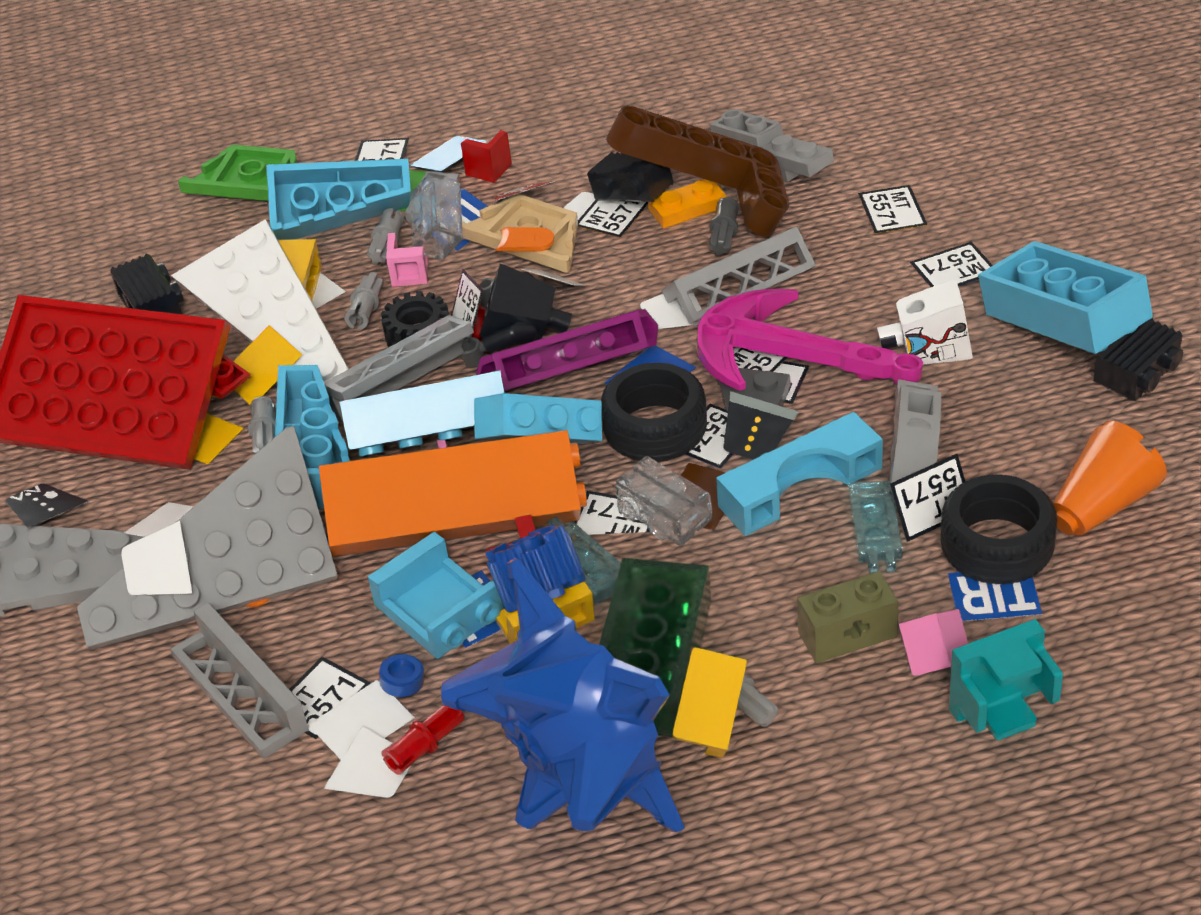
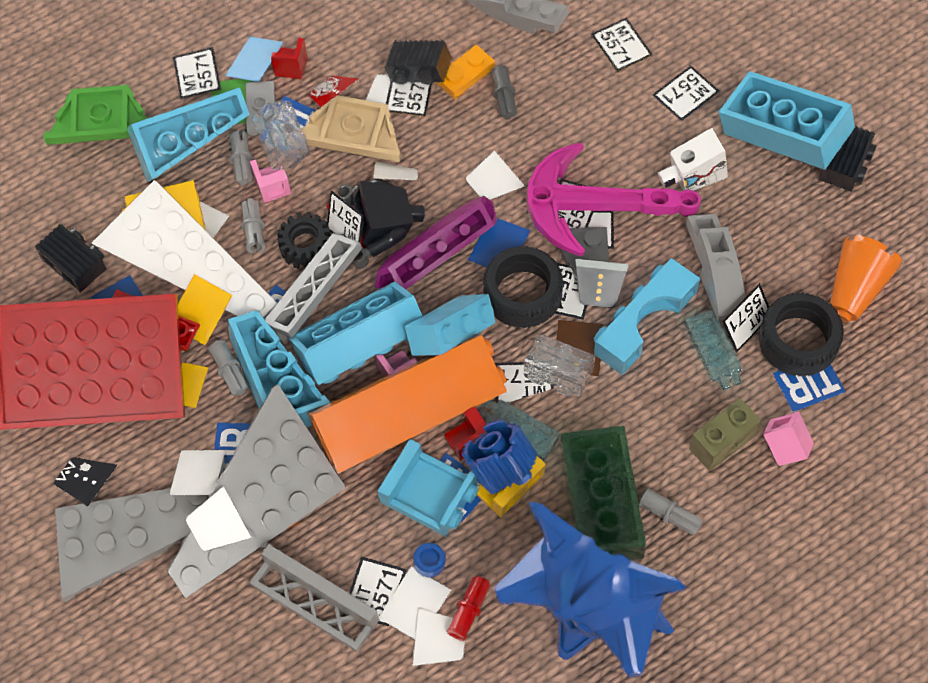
camera: 20 degrees left, 20 degrees up
orange piece [495,227,554,252] -> none
reddish brown beam [606,105,789,237] -> none
light grey fence [661,226,816,324] -> none
yellow panel [672,648,747,758] -> none
teal panel [949,619,1063,740] -> none

